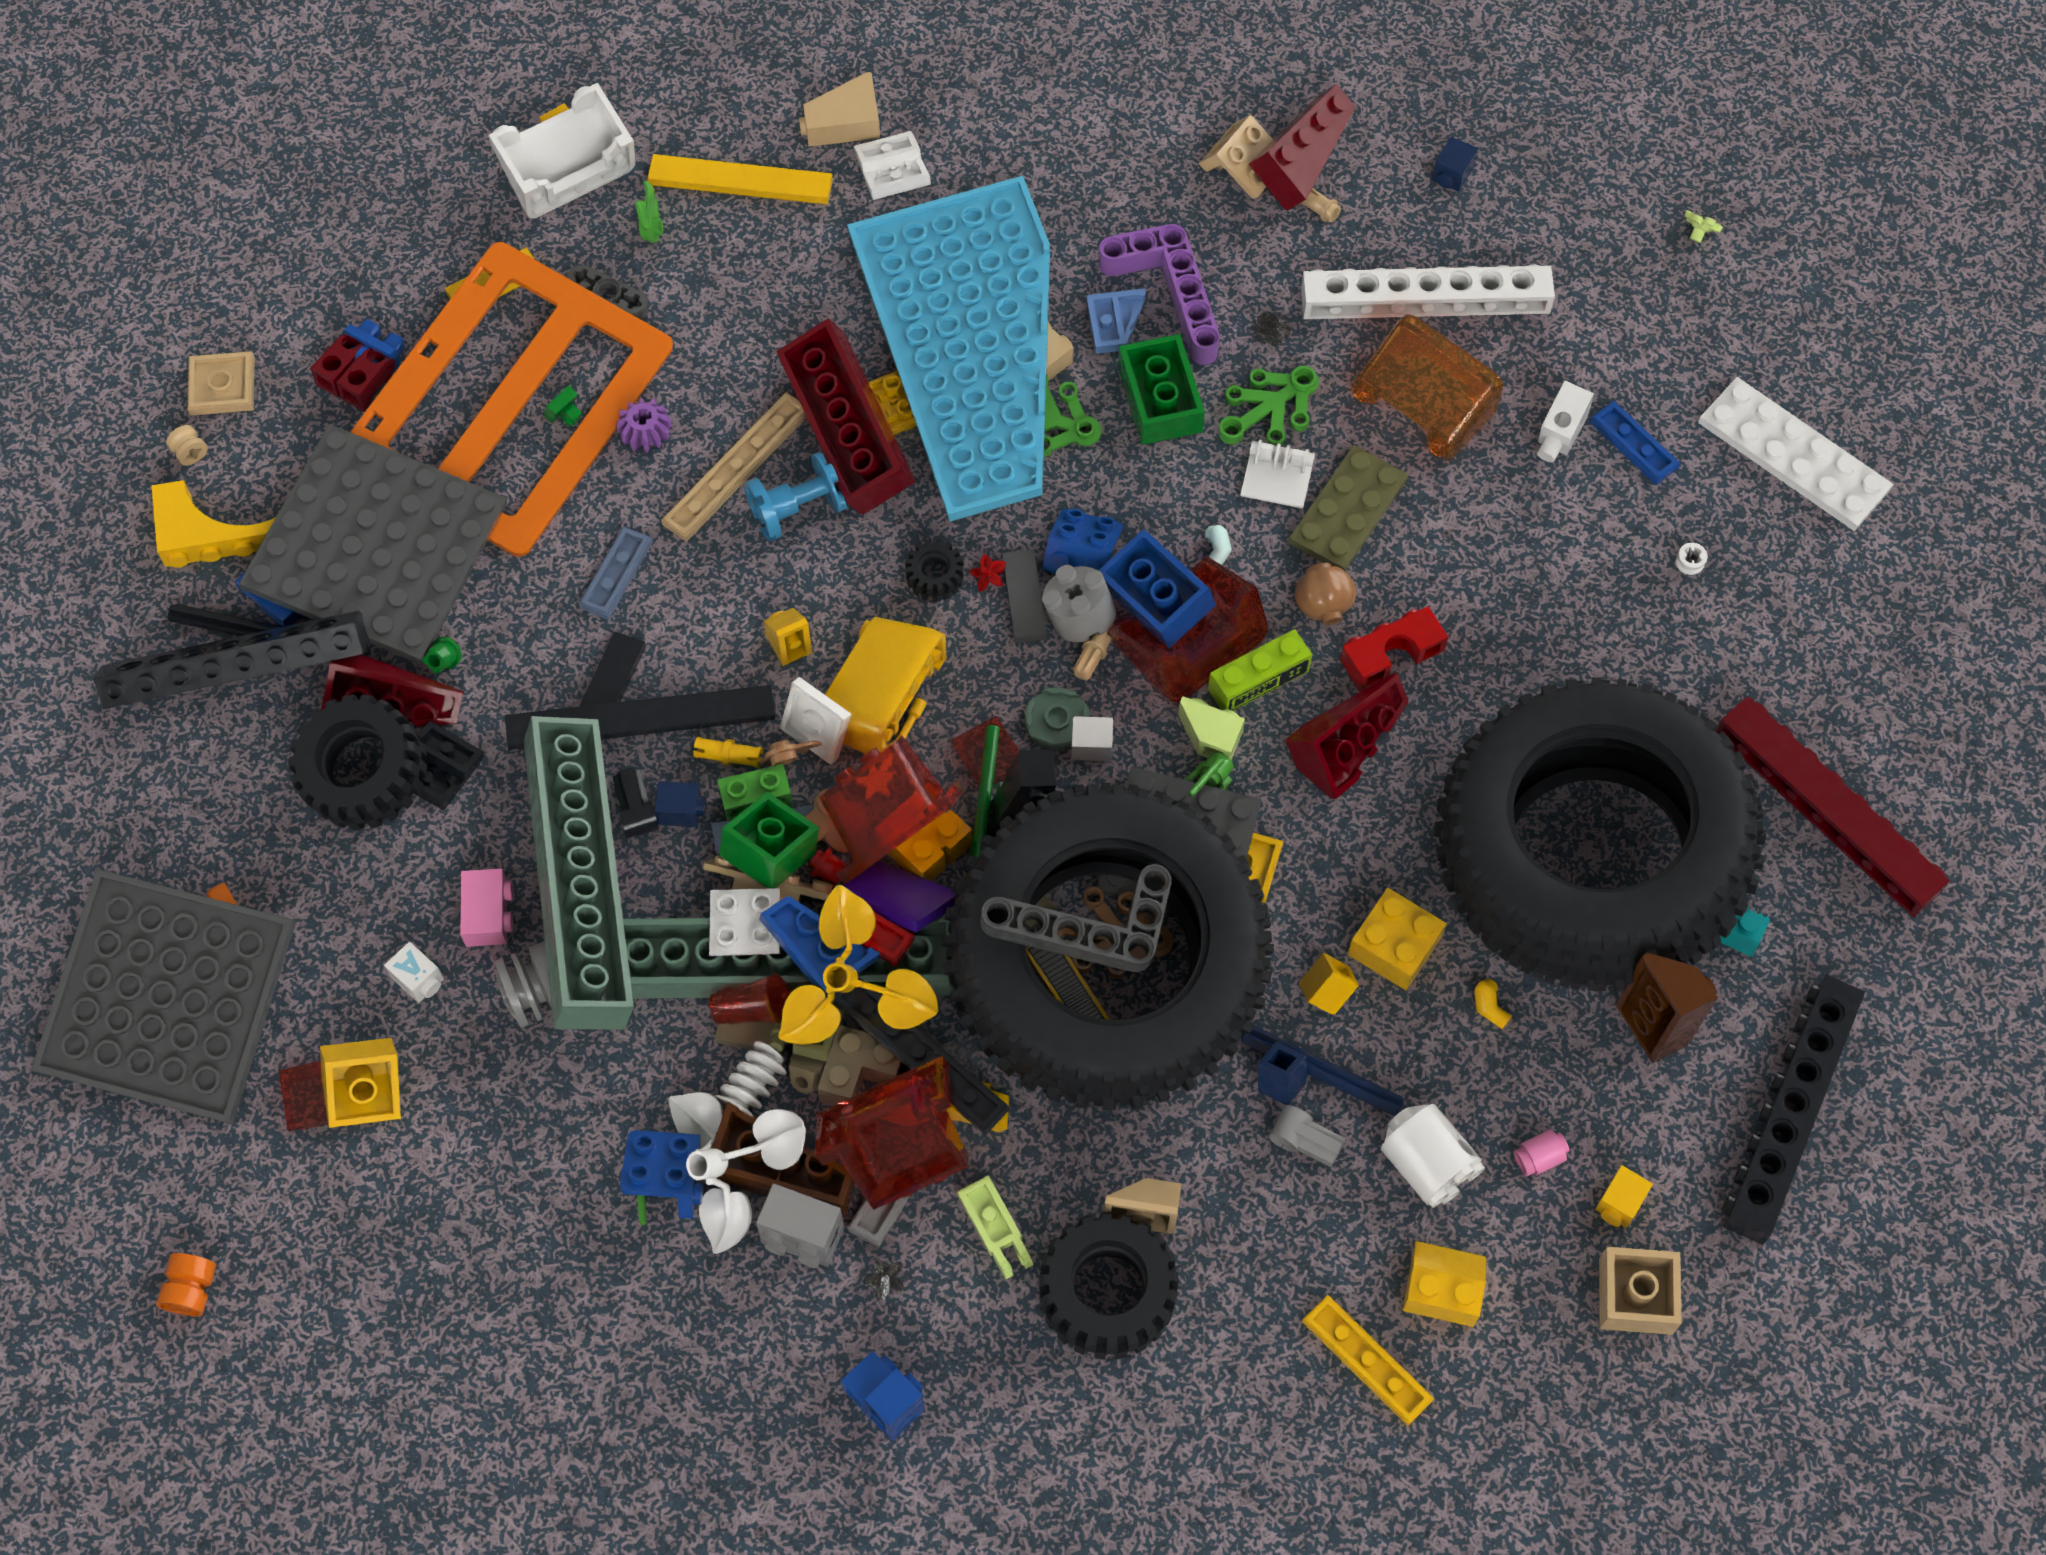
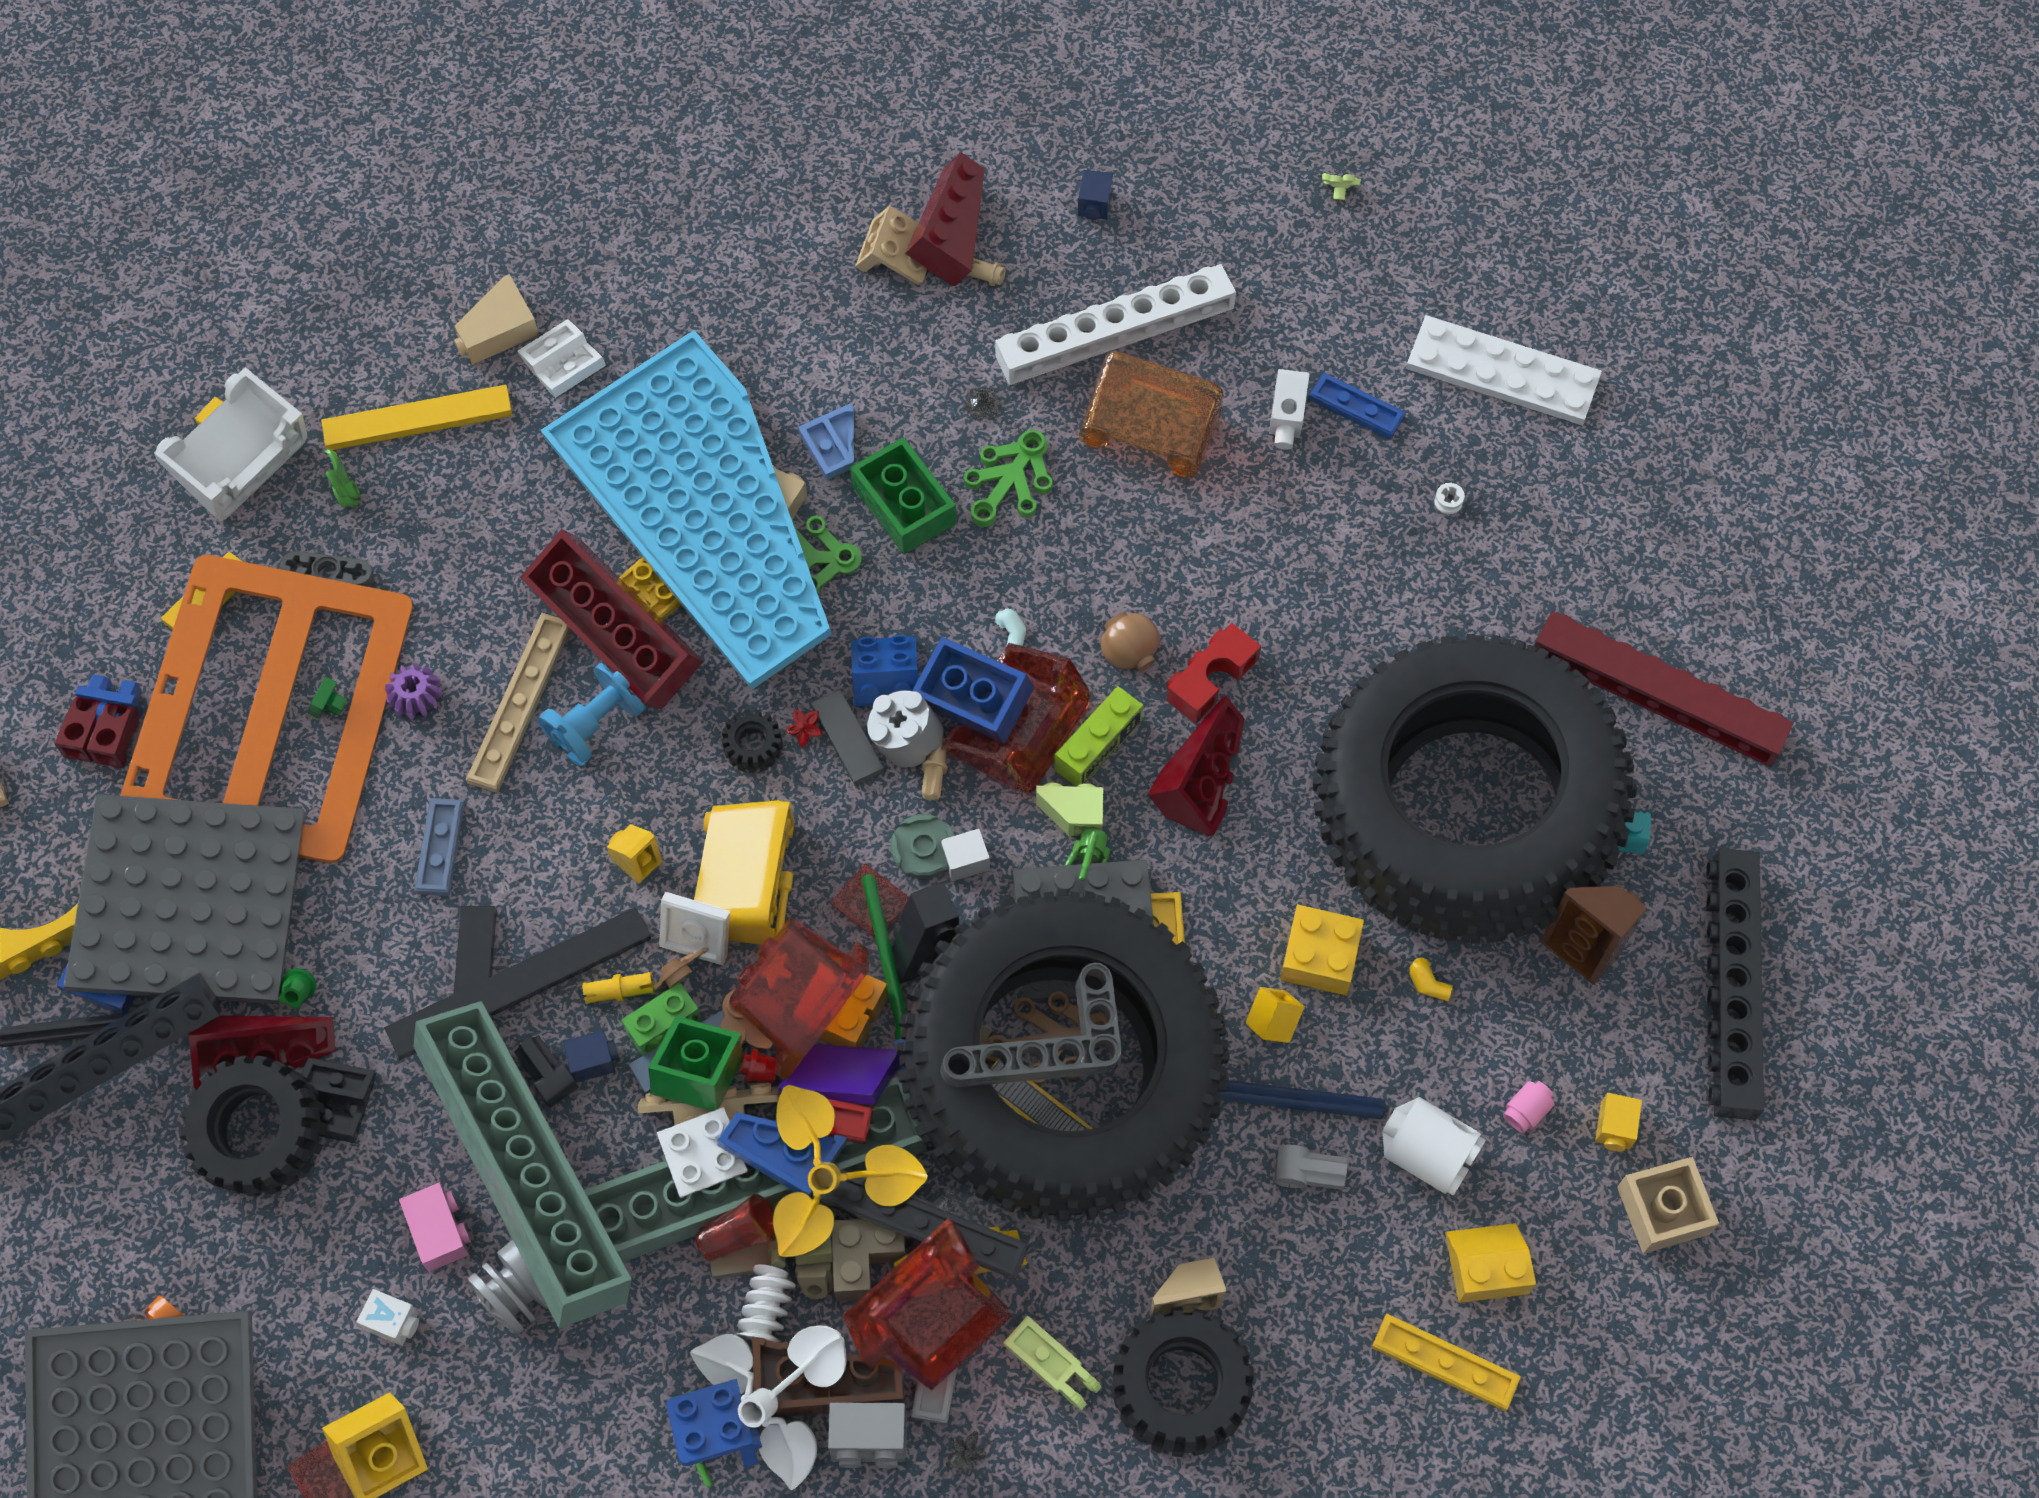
camera: 20 degrees left, 0 degrees up
medium lavender beam [1098,224,1220,365] -> none
white hinge [1240,440,1315,509] -> none
dark blue brick [1258,1041,1307,1105] -> none
olive plate [1288,445,1409,571] -> none

